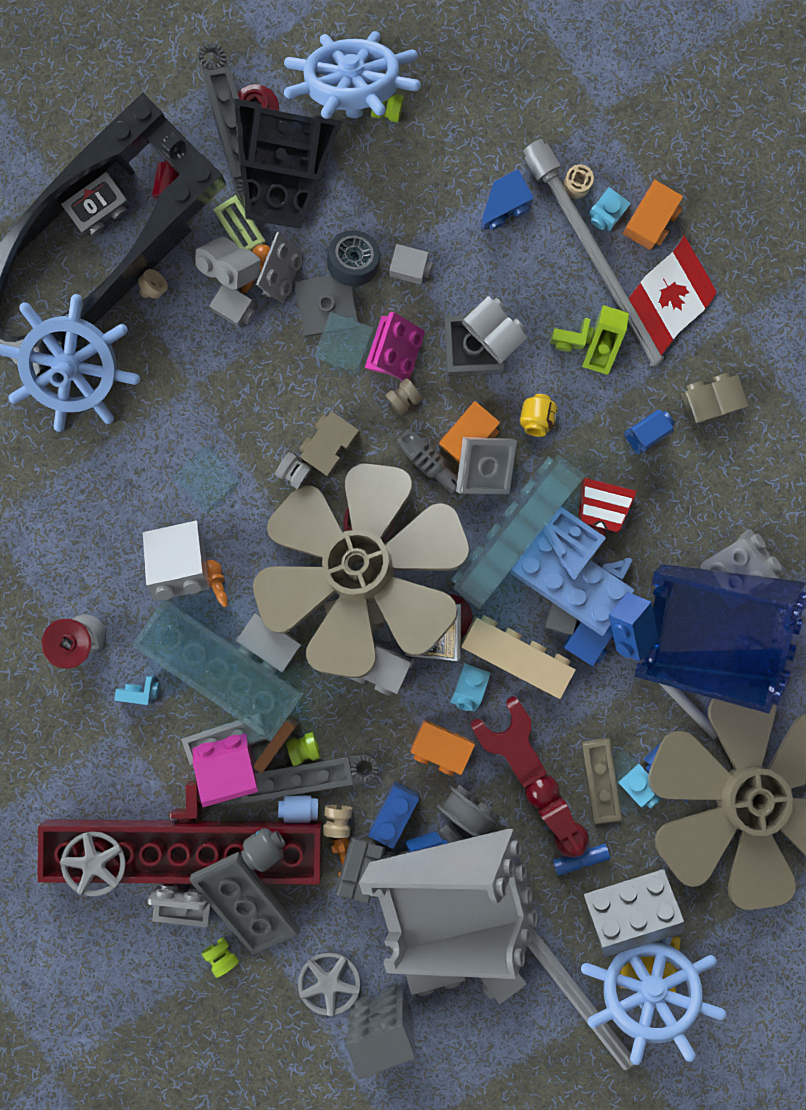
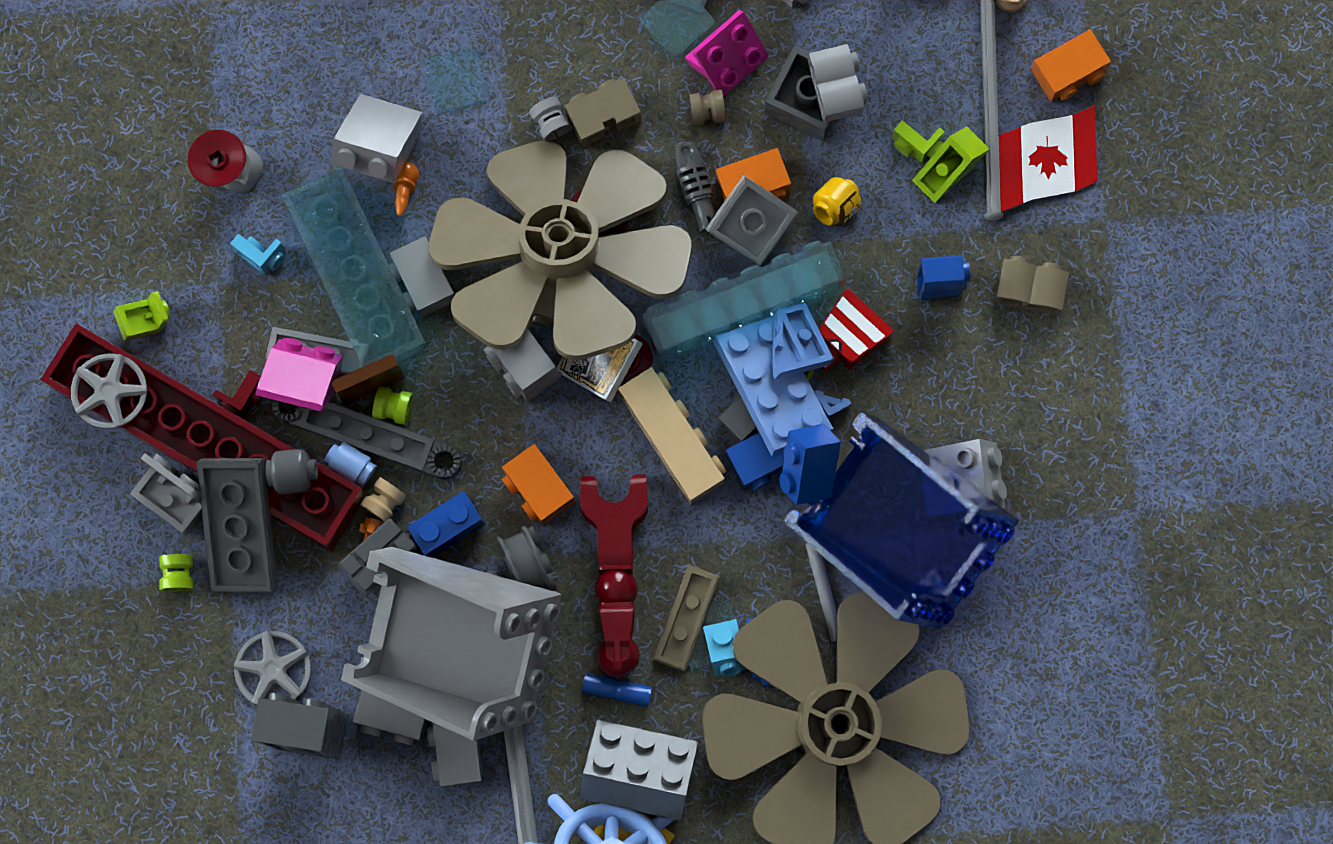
camera: 30 degrees right, 10 degrees down
medium azure bracket [450,663,490,711] -> none
medium azure bracket [588,187,631,232] -> none
none -> lime bracket [113,291,170,341]

